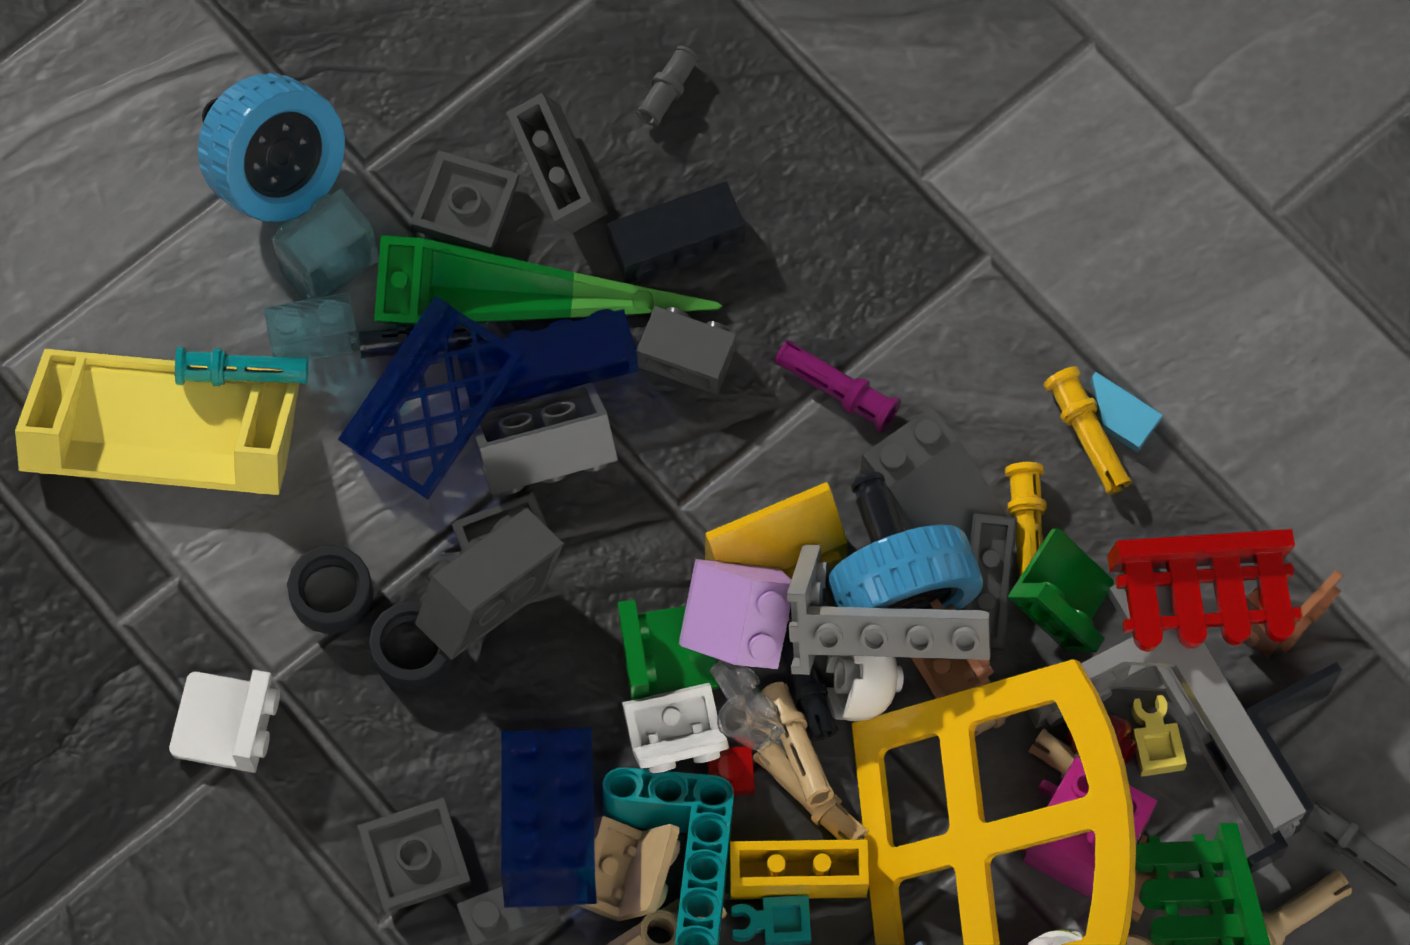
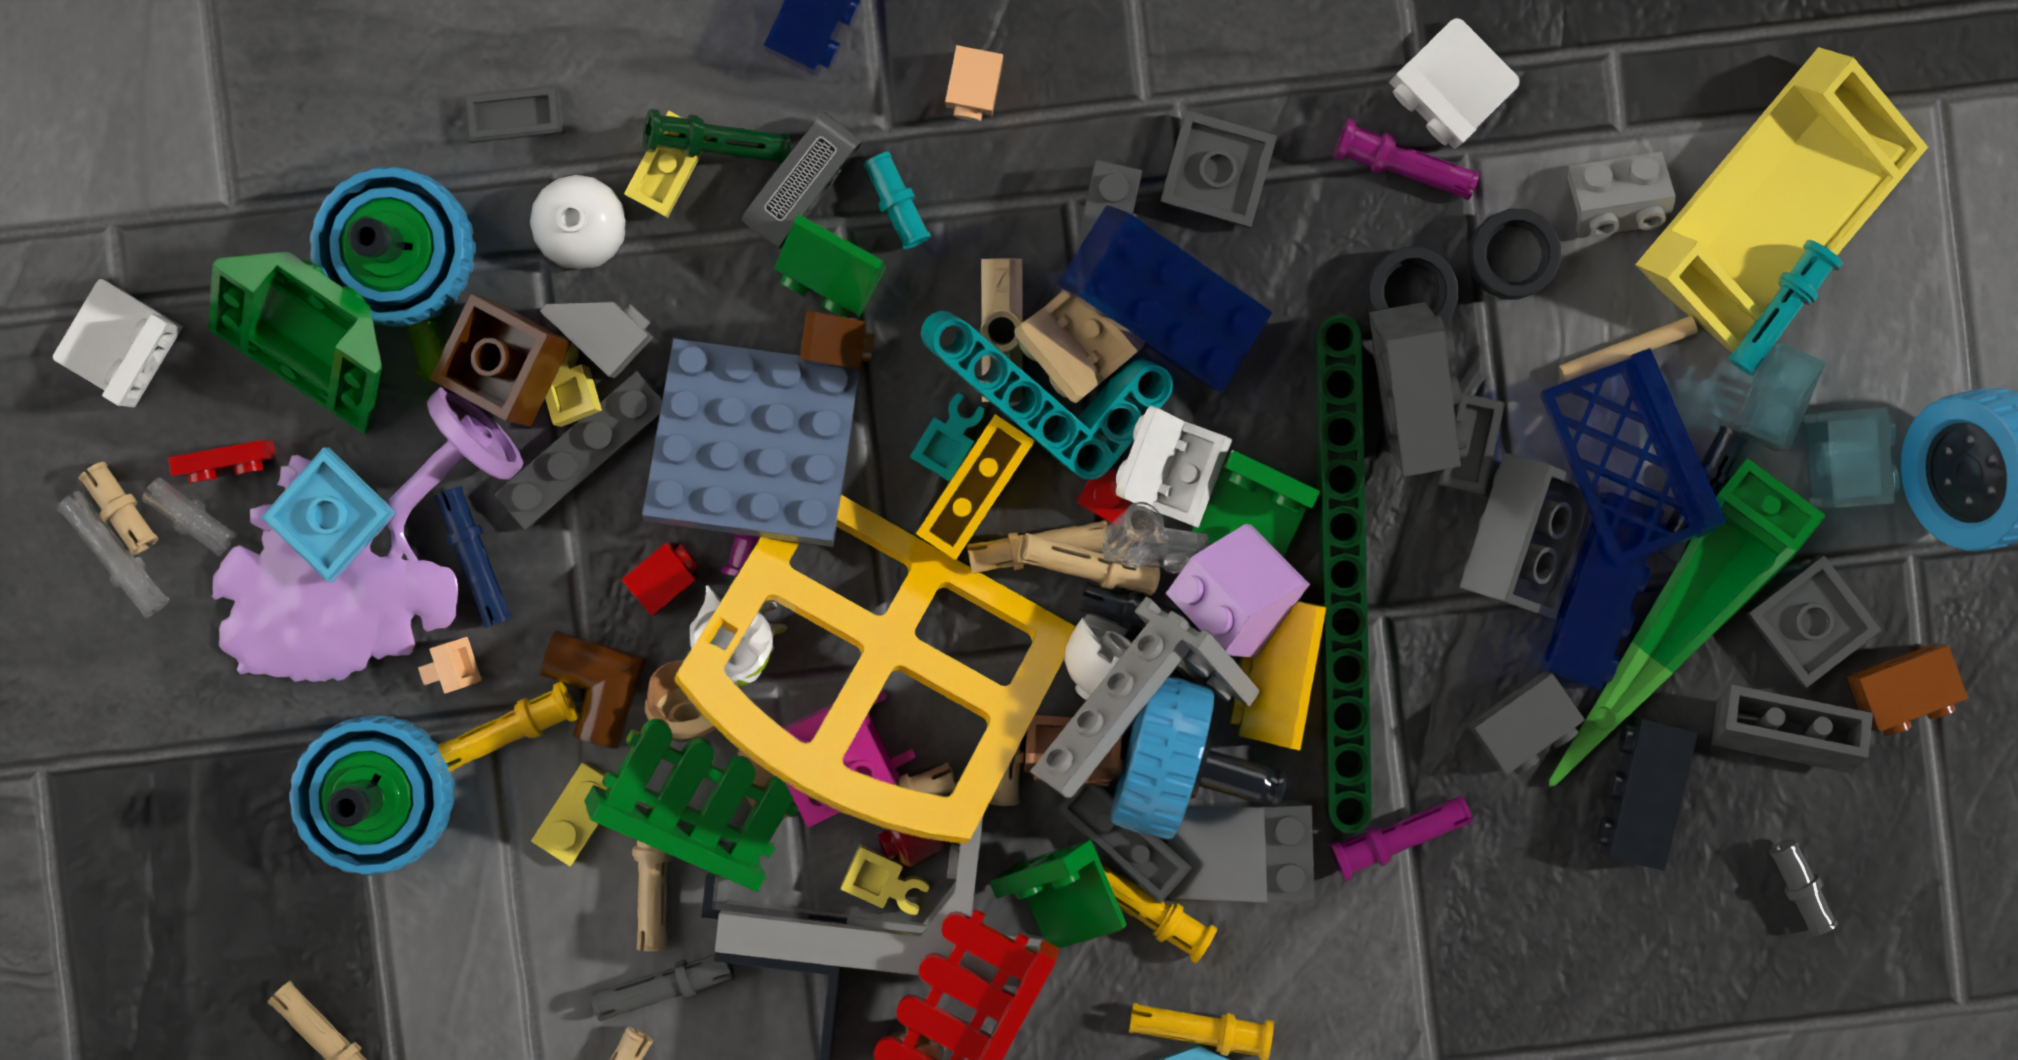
camera: 120 degrees right, 20 degrees up
none -> dark green beam [1314,315,1372,833]
none -> magenta pin [1333,118,1479,200]
none -> tan piece [1558,316,1698,383]
none -> light grey bracket [1567,151,1676,238]
none -> dark orange brick [1846,643,1969,736]

